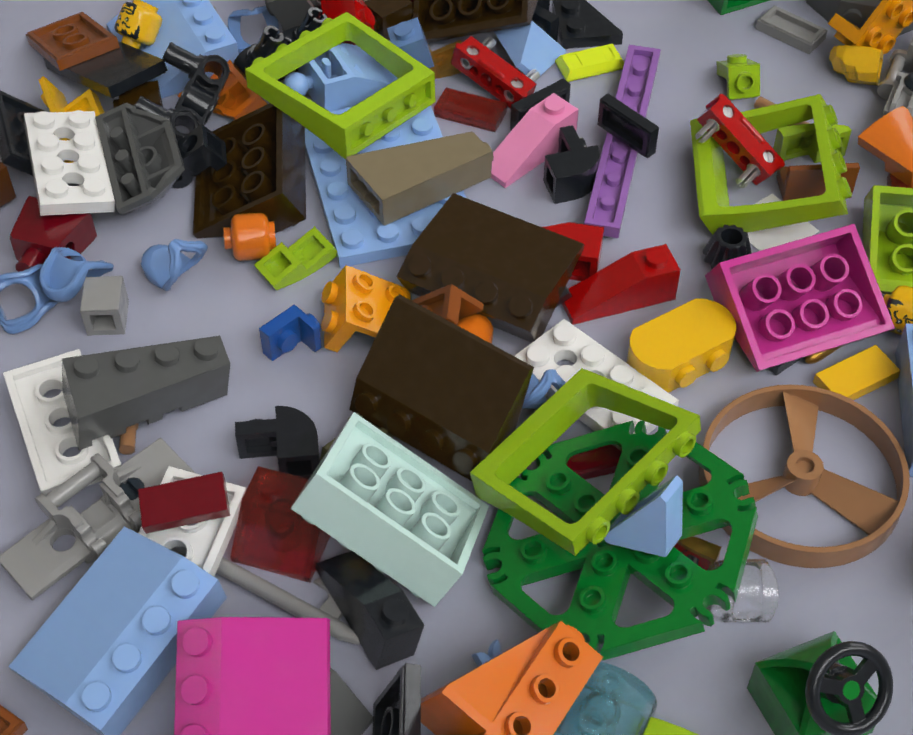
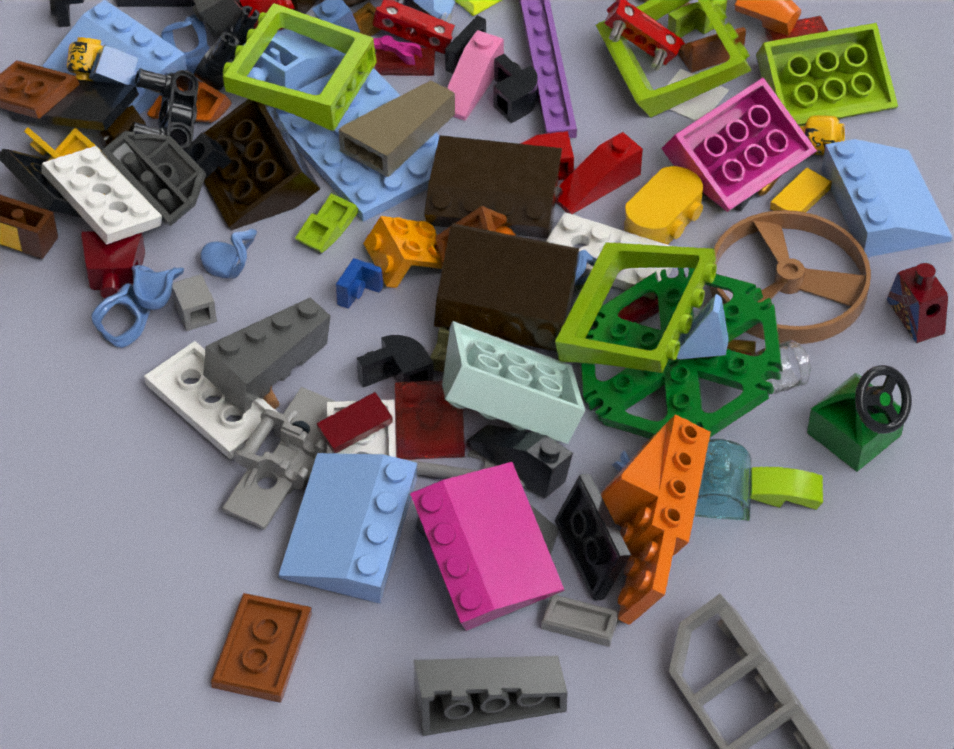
camera: 20 degrees left, 0 degrees up
orange head [223,213,276,261] -> none
black tile [597,93,659,159] -> none
black piece [703,225,752,269] -> none
none -> brick [89,45,139,85]
none -> dark pink piece [373,35,422,65]

